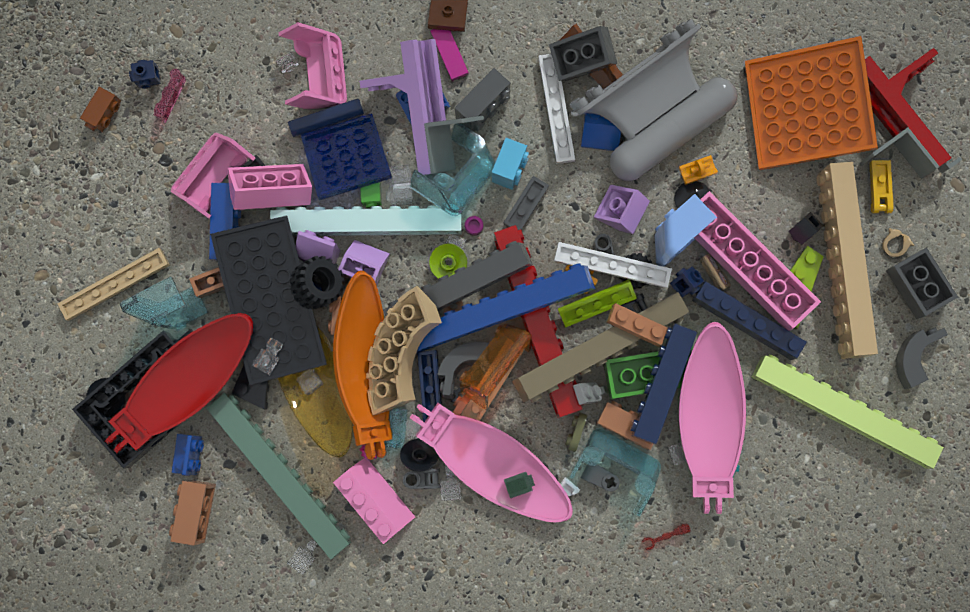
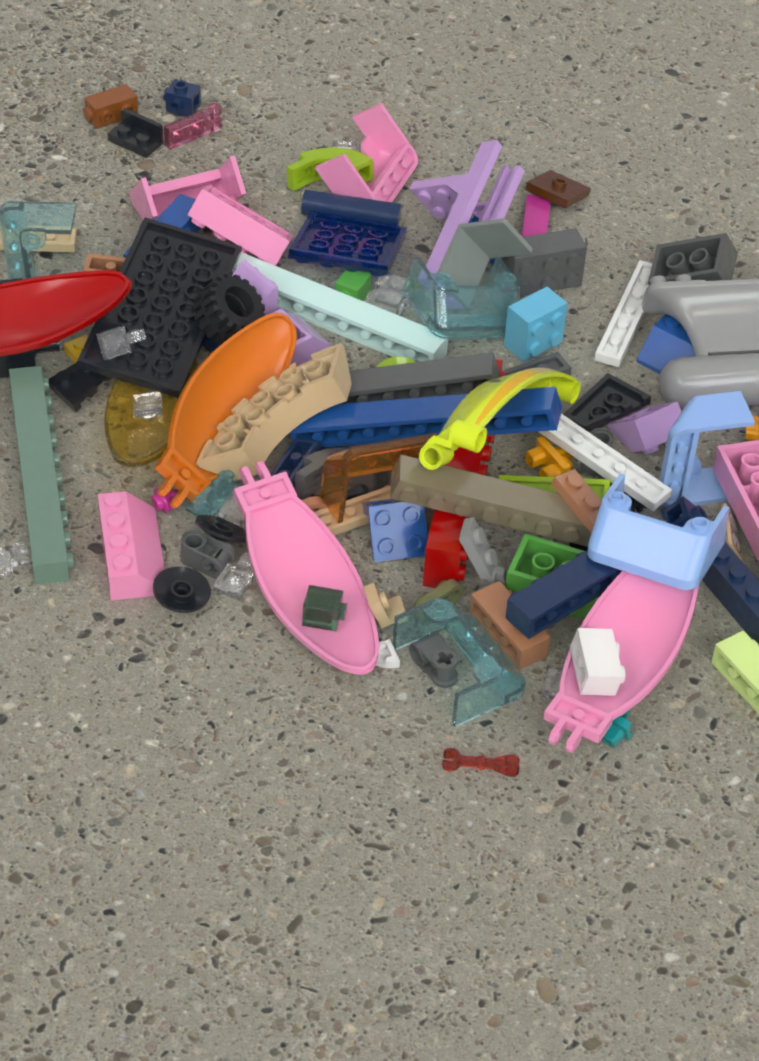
camera: 25 degrees right, 35 degrees down
none -> black bracket [108,108,163,158]
none -> black dish [153,567,211,613]
none -> lime arch [286,147,374,191]
none -> bracket [362,499,428,562]
none -> tan bracket [363,582,408,629]
none -> neon yellow panel [419,368,581,470]
none -> black wing [563,373,652,432]
none -> white brick [570,628,625,696]
none -> light blue windscreen [587,473,730,590]

